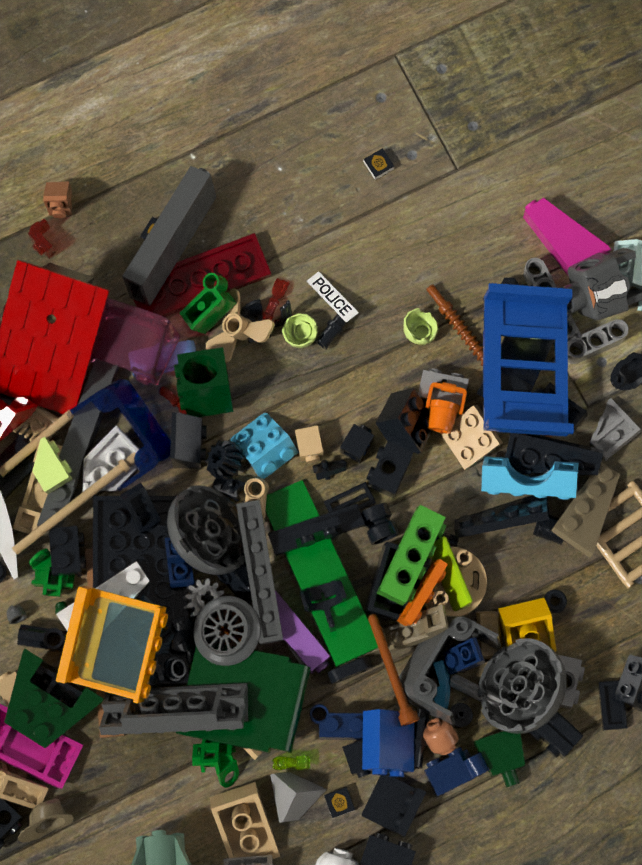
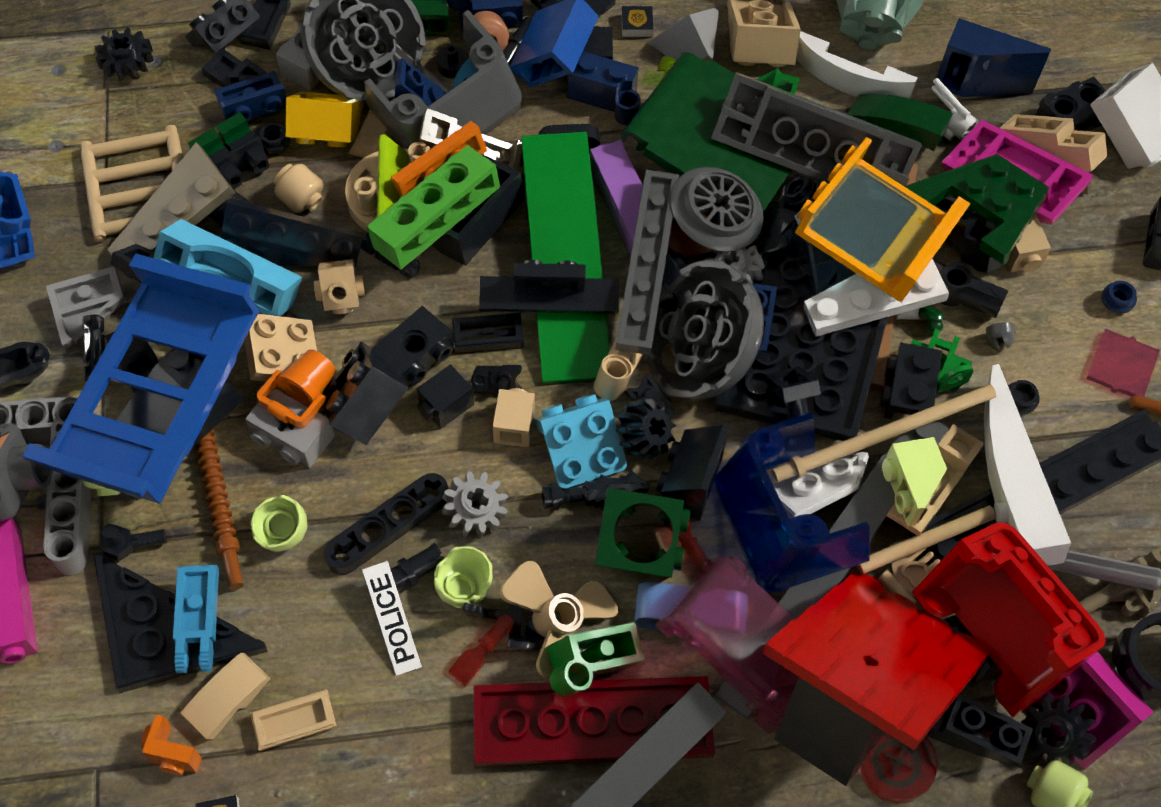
camera: 165 degrees left, 15 degrees down
dark tan piece [18,798,74,843] -> none
black helmet [300,579,347,632] -> none
black wheel [361,503,399,545] -> none
dark orange piece [368,614,420,726] -> none
none -> black axle [82,314,105,382]
none -> black tile [93,553,268,693]
none -> orange bracket [141,714,202,776]
none -> dark azure hinge [173,564,219,673]
none -> tan slope [181,653,270,739]
none -> black hips [187,112,270,190]
none -> black slope [202,48,267,87]
none -> dark blue bracket [214,71,287,122]
none -> tan tile [250,689,337,751]
none -> tan head [273,164,324,213]
none -> tan brick [314,259,365,314]
none -> black beam [324,473,448,575]
none -> light grey gear [442,471,508,538]
none -> black piece [542,469,649,511]
none -> white slope [796,31,917,99]
none -> dark green slope [847,94,953,151]
none -> white plant [931,78,978,141]
none -> dark blue slope [934,18,1051,97]

